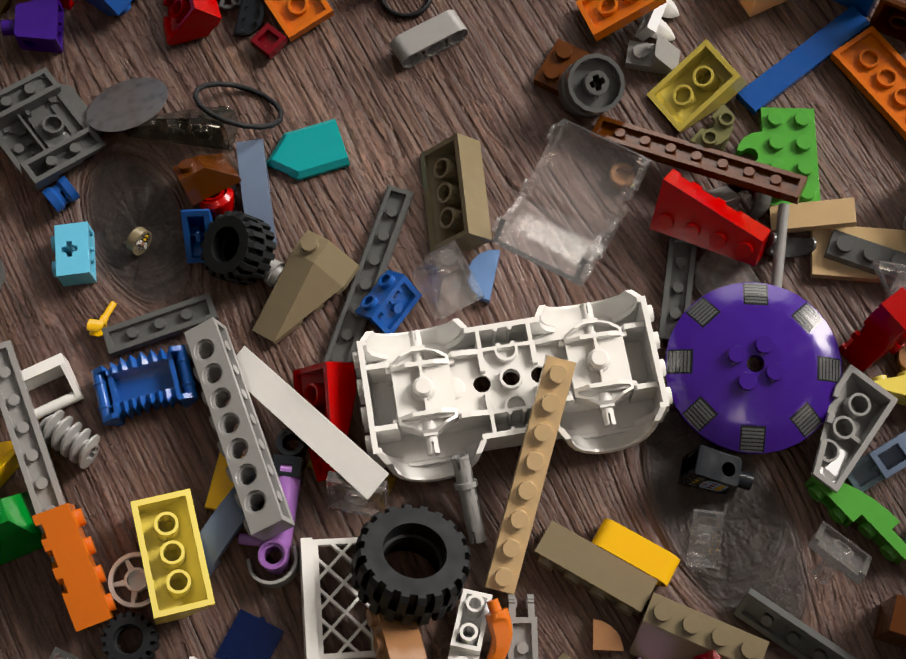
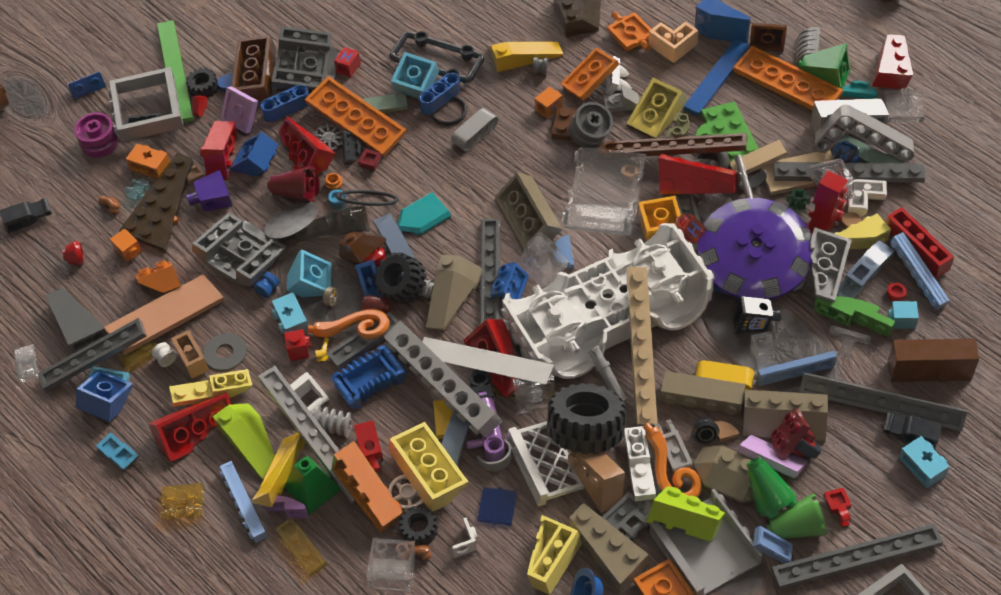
camera: 15 degrees left, 15 degrees down
none -> dark red cone [267,166,320,202]
none -> red brick [284,329,311,361]
none -> medium azure slope [287,249,332,297]
none -> orange plant [308,310,390,340]
none -> orange plate [325,173,343,190]
none -> dark azure tile [328,190,346,208]
none -> red torso [353,420,384,472]
none -> clear red brick [361,295,391,314]
none -> orange brick [534,87,562,119]
none -> light orange brick [638,196,684,242]
none -> clear red brick [675,213,707,244]
none -> black cone [692,417,720,444]
none -> medium blue tile [757,351,837,386]
none -> clear green gear [786,188,810,211]

